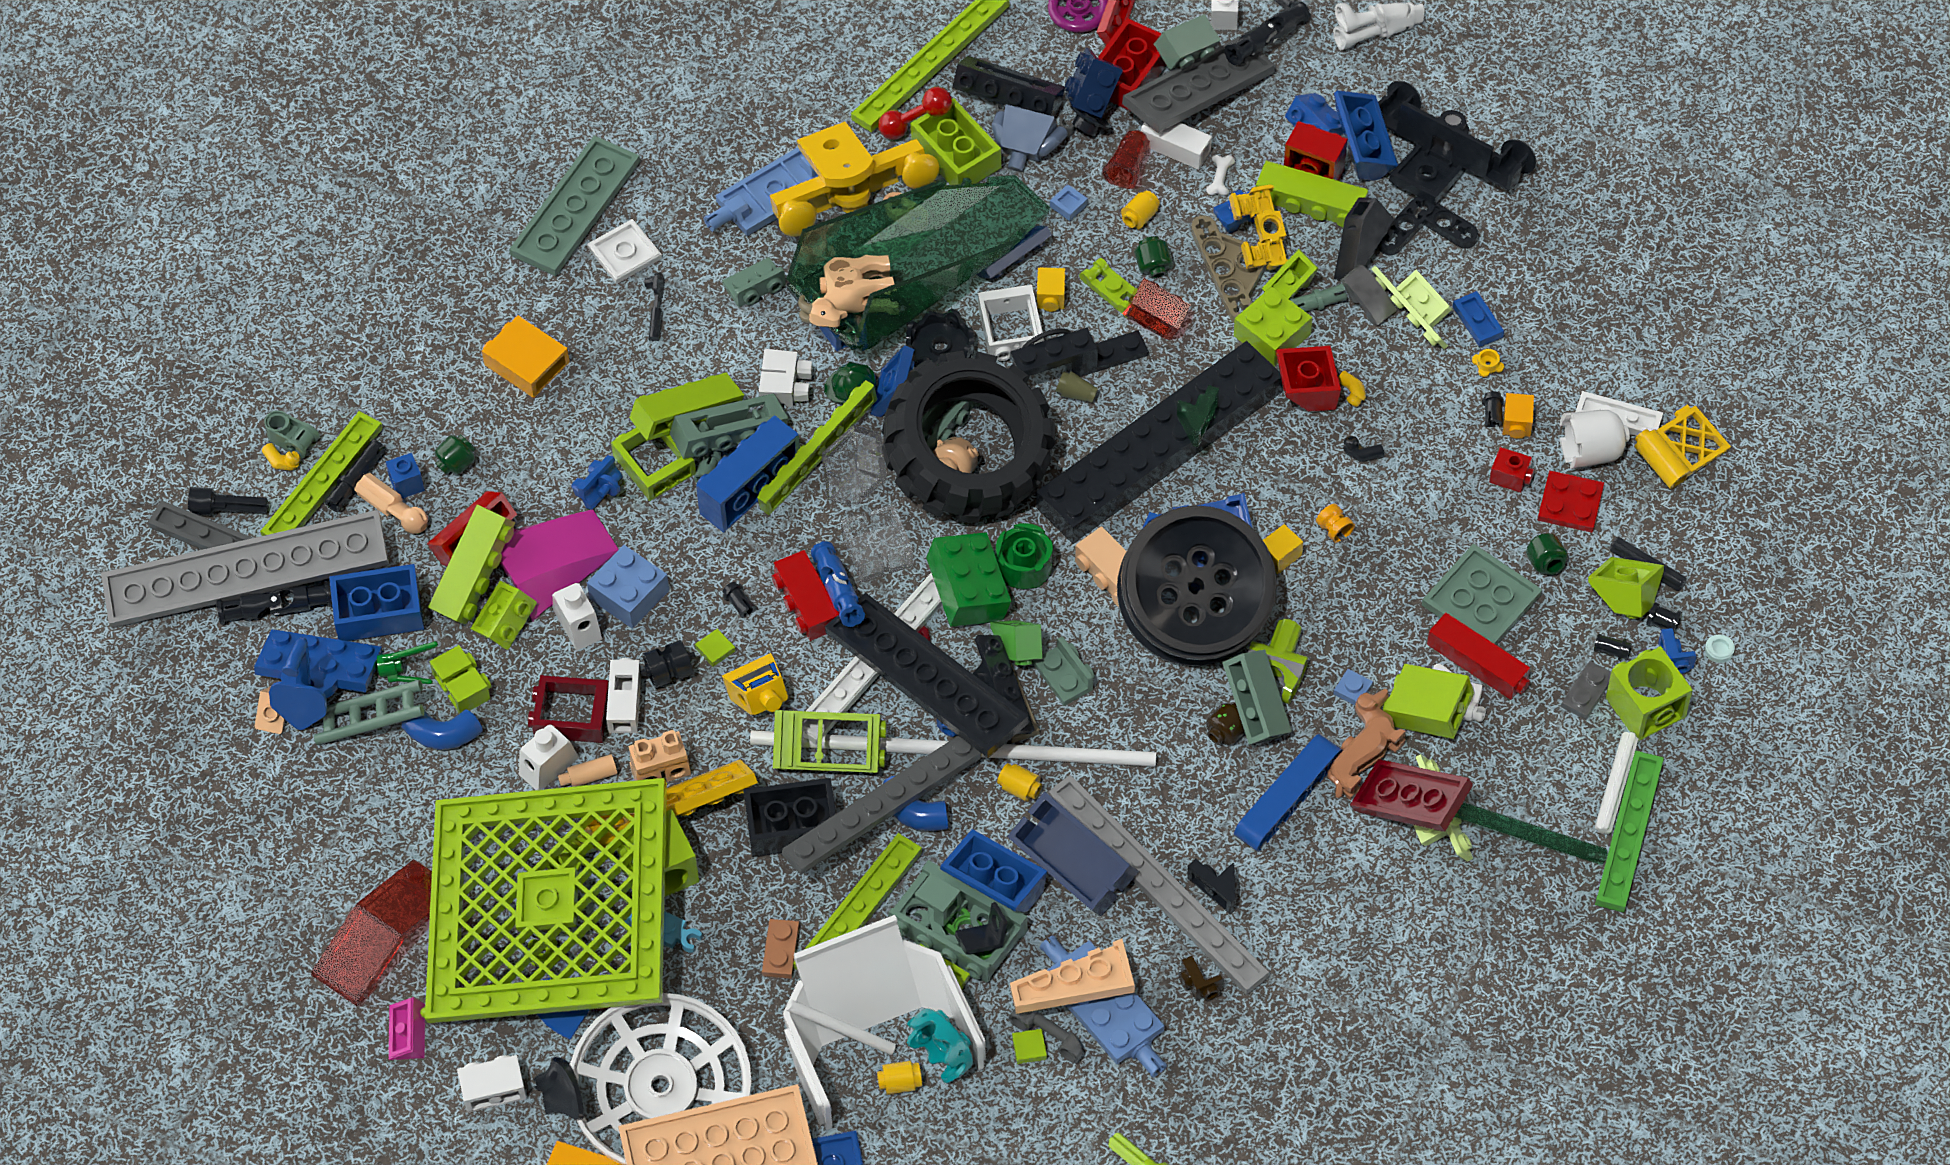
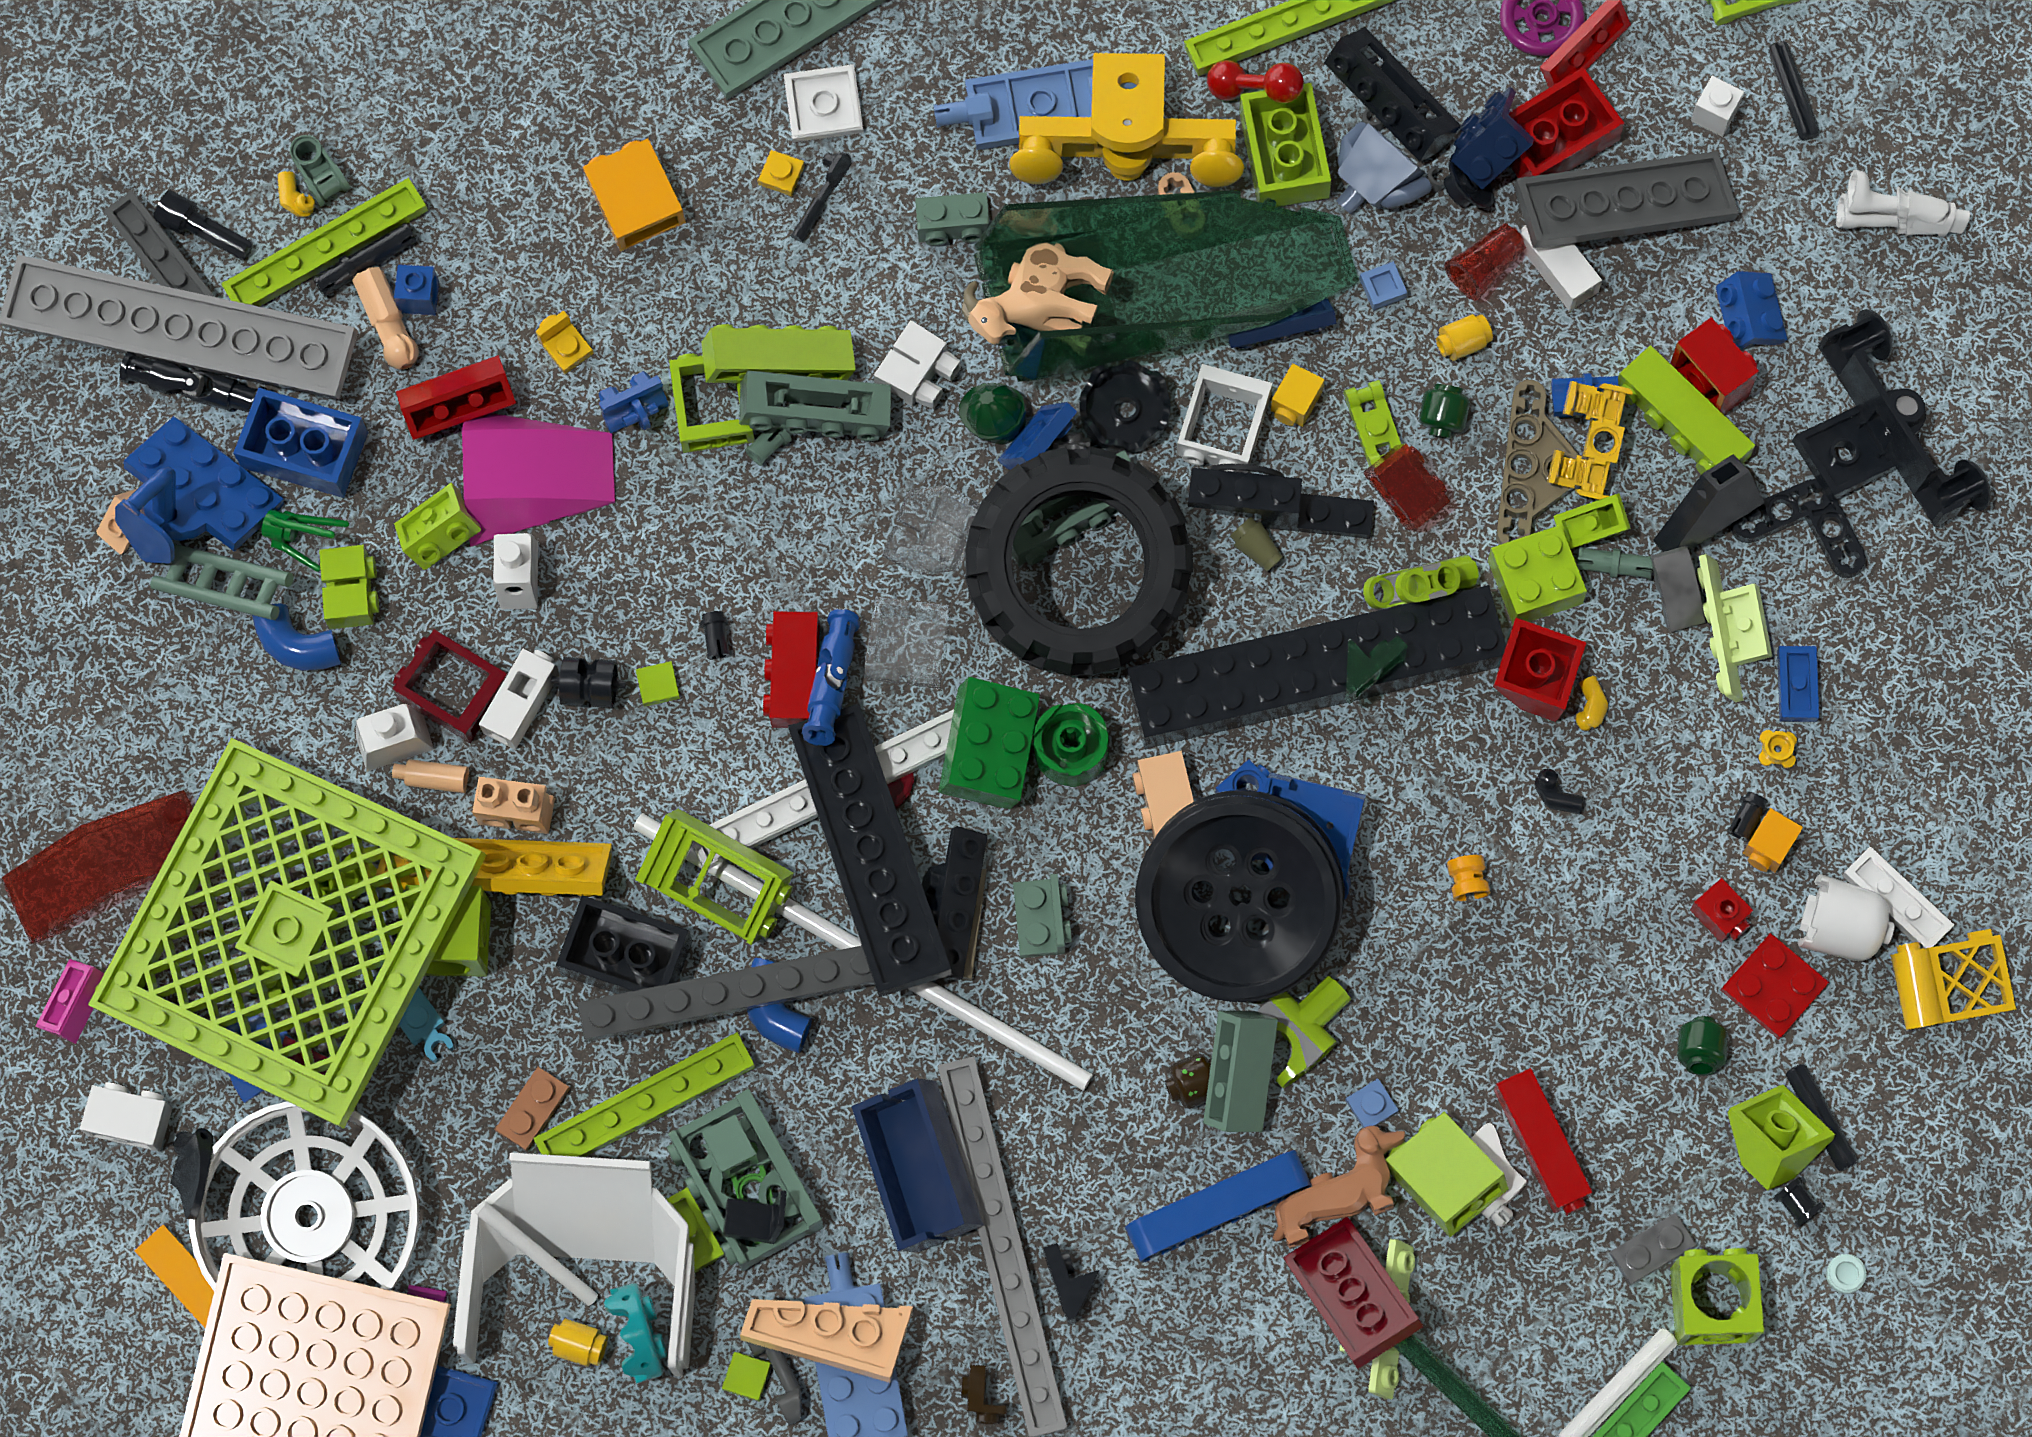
camera: 30 degrees right, 15 degrees up
lime brick [428,505,516,625] -> none
dark green head [434,434,476,476] -> none
medium blue brick [587,545,669,629] -> none
blue brick [696,415,800,533] -> none
yellow torso [722,653,788,715] -> none
lime plate [757,380,878,515] -> none
light nougat piece [932,437,978,474] -> none
blue slope [940,829,1047,912] -> none
bright green slope [990,620,1042,665] -> none
yellow brick [997,763,1043,802] -> none
sand green brick [1154,14,1221,70] -> none
white piece [1206,155,1235,196] -> none
black piece [1224,1,1311,65] -> none
yellow brick [1263,524,1303,574] -> none
blue slope [1334,90,1398,181] -> none
sand green plate [1422,543,1542,645] -> none
black pin [1593,633,1632,661] -> none
blue bracket [1658,628,1697,674] -> none
none -> yellow bracket [536,311,594,374]
none -> yellow plate [758,150,805,196]
none -> lime connector [1363,555,1479,609]

